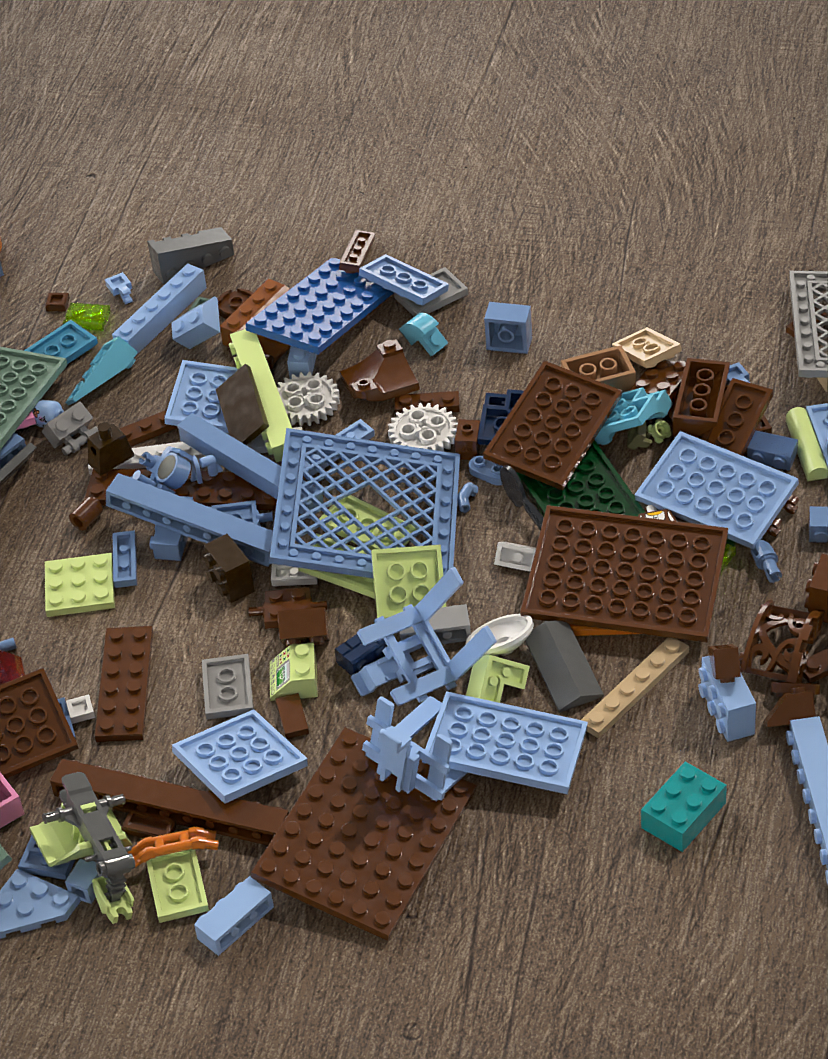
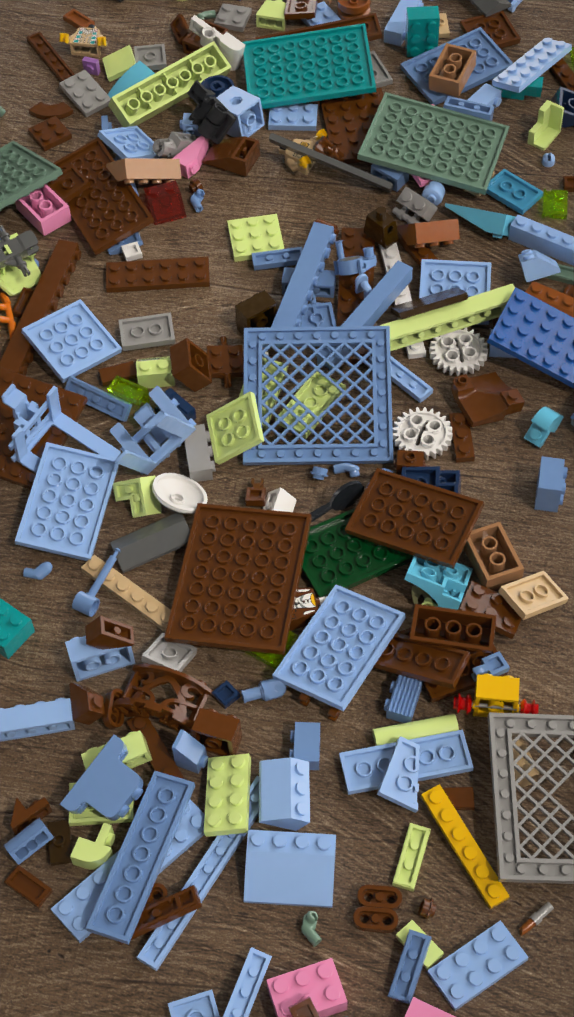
camera: 85 degrees right, 10 degrees up
none -> medium blue arm [23,562,53,580]
none -> medium blue plate [65,376,133,422]
none -> medium blue piece [72,548,121,617]
none -> clear neon green panel [107,376,150,406]
none -> light grey plate [141,633,197,672]
none -> dark blue tile [211,680,241,709]
none -> reddish brown plate [245,478,266,506]
none -> medium blue plate [310,466,328,480]
none -> dark orange slope [397,219,460,248]
none -> yellow brick [453,674,539,717]
none -> light blue hinge [541,153,555,167]

